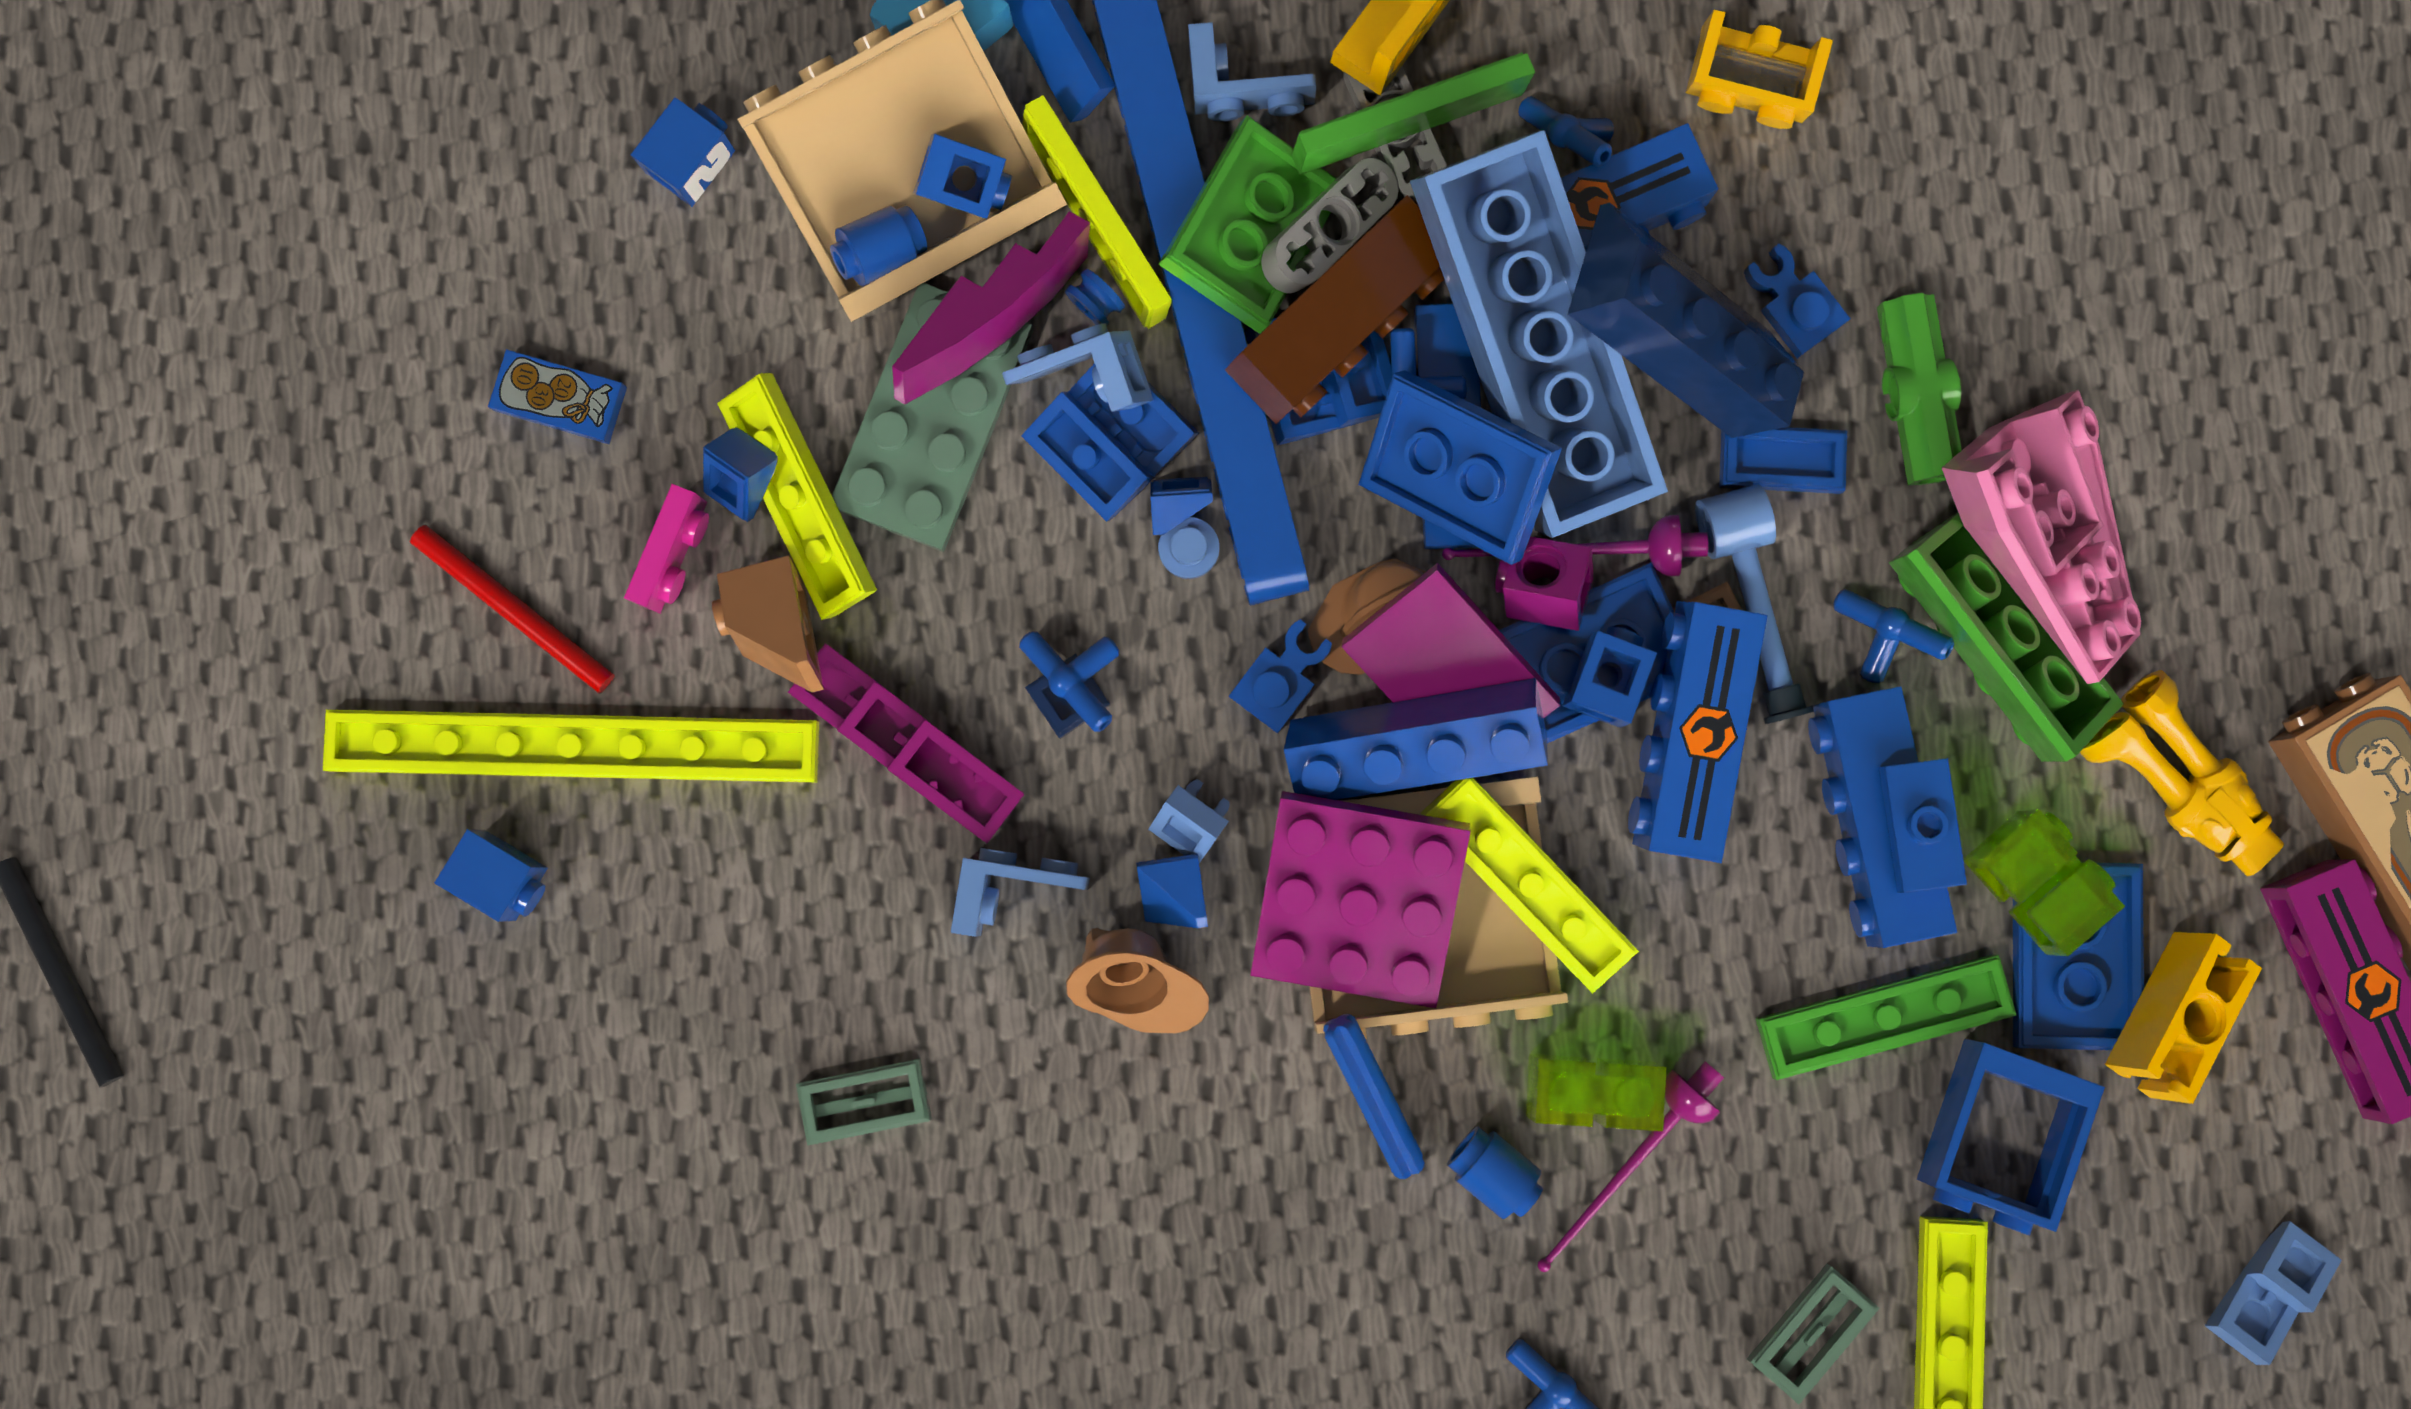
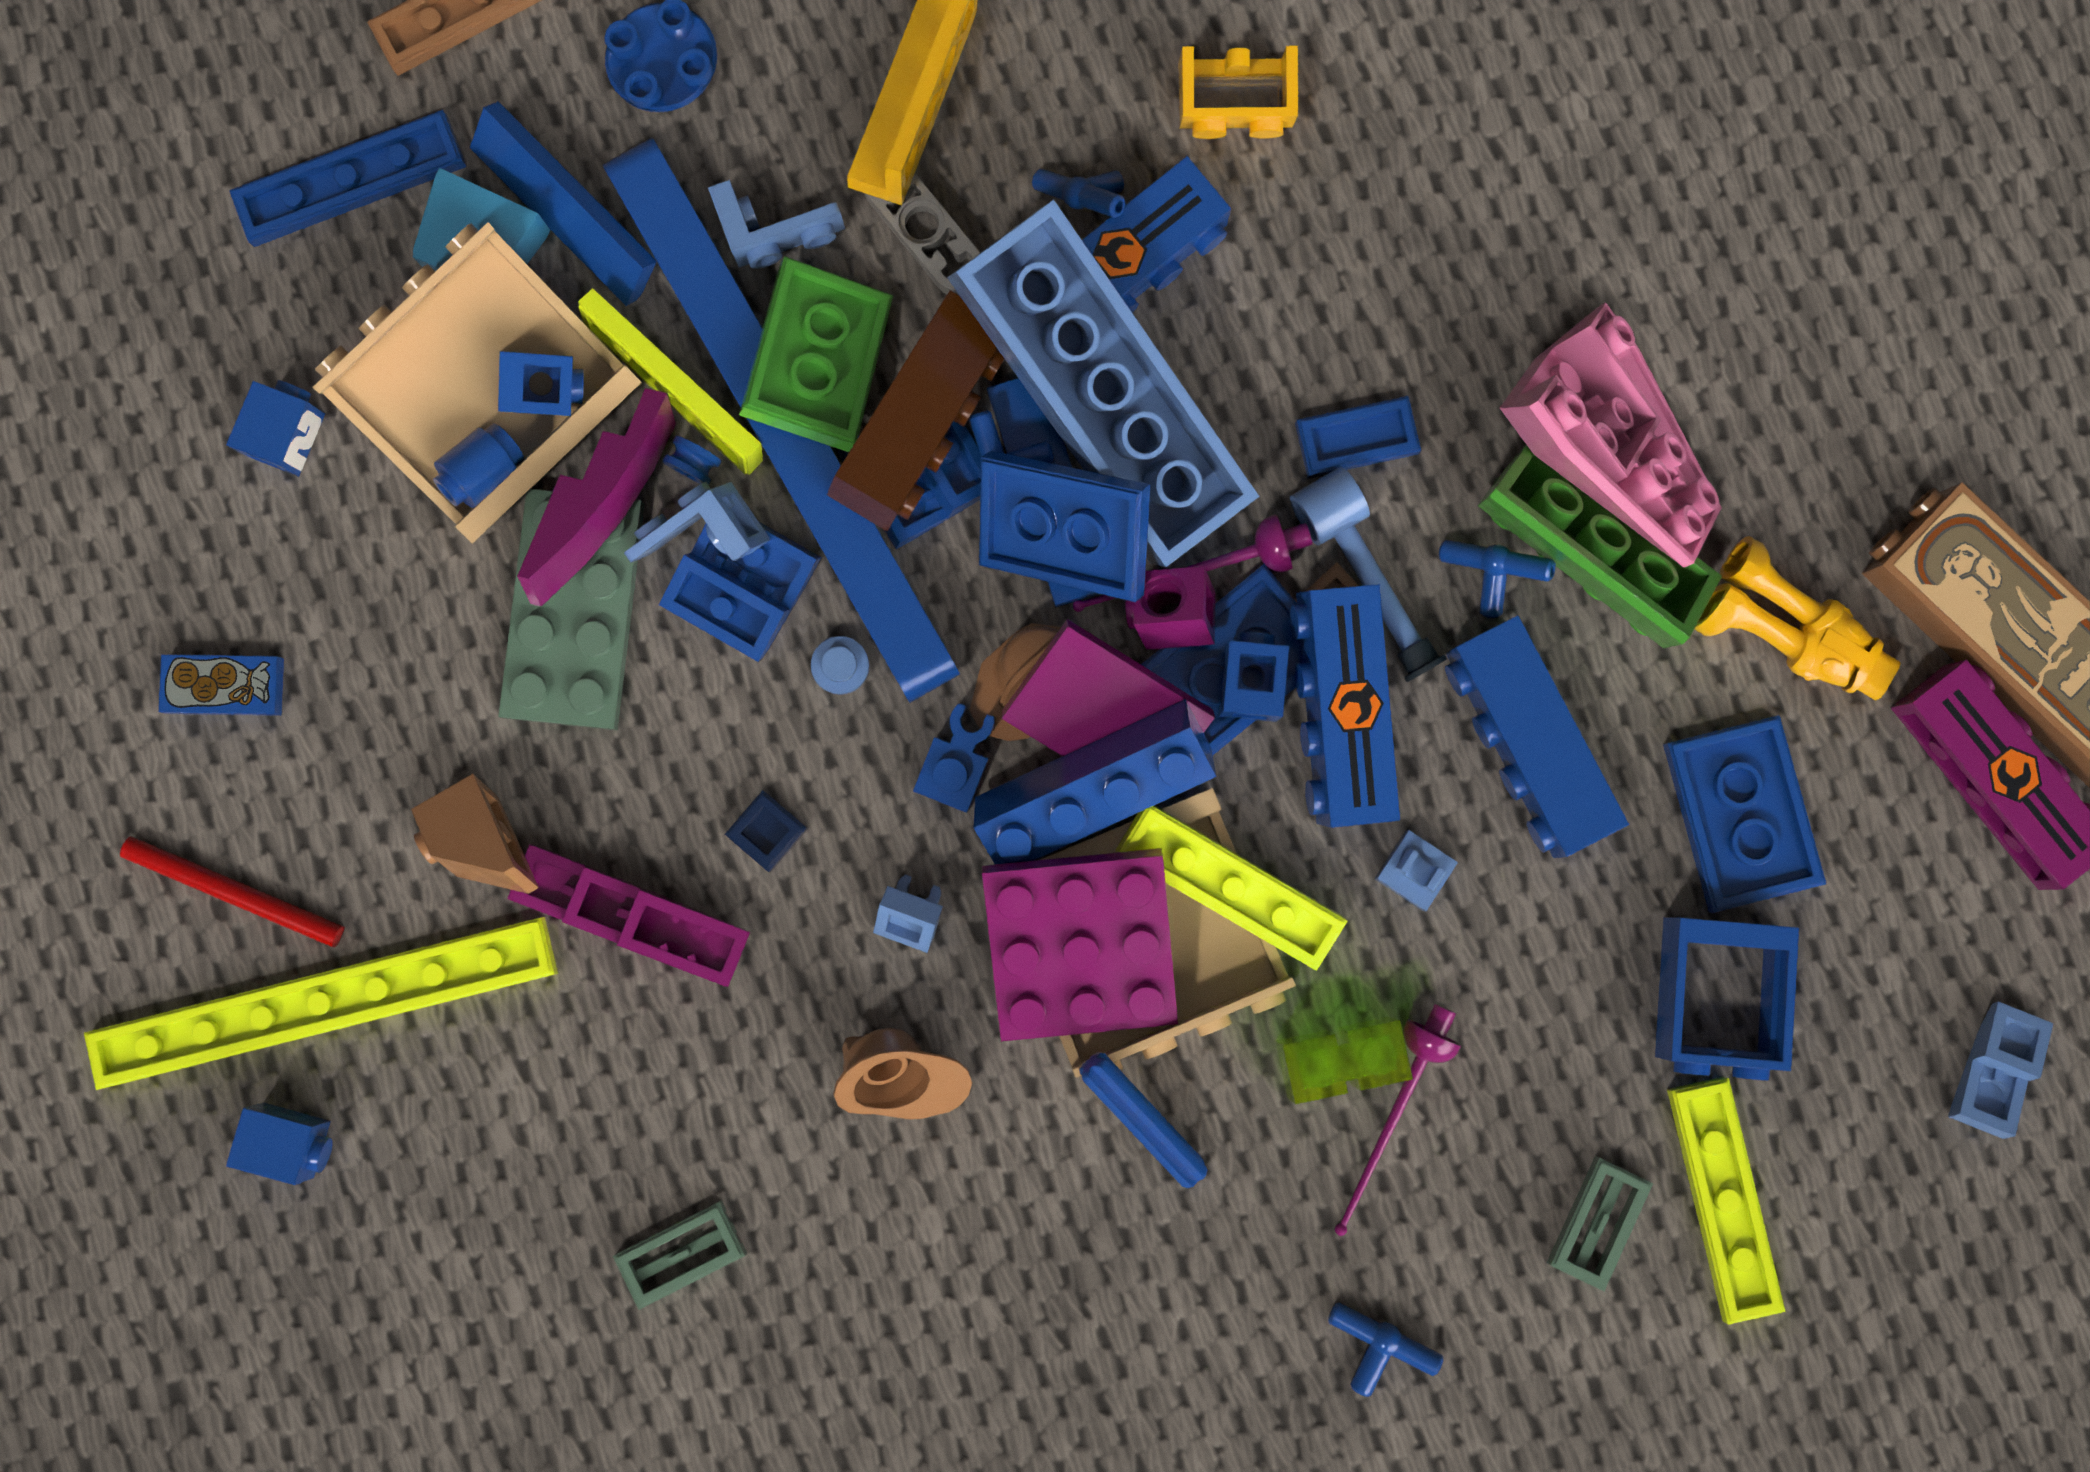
camera: 20 degrees left, 0 degrees up
dark pink plate [624,484,709,614] -> none
blue slope [703,428,778,522] -> none
neon yellow tile [717,373,877,620] -> none
medium blue bracket [951,848,1090,937] -> none
blue piece [1019,631,1119,732] -> none
blue slope [1136,854,1208,928] -> none
blue slope [1150,477,1213,535] -> none
light grey beam [1261,158,1398,293] -> none
bright green tile [1292,52,1535,175] -> none
blue brick [1447,1126,1543,1219] -> none
dark blue slope [1568,202,1804,438] -> none
blue plate [1744,244,1851,359] -> none
bright green tile [1755,954,2017,1080] -> none
bright green piece [1877,293,1962,486] -> none
blue plate [1879,758,1967,893] -> none
clear neon green piece [1963,809,2125,956] -> none
yellow piece [2105,932,2262,1104] -> none
none -> medium blue tile [1375,830,1458,911]

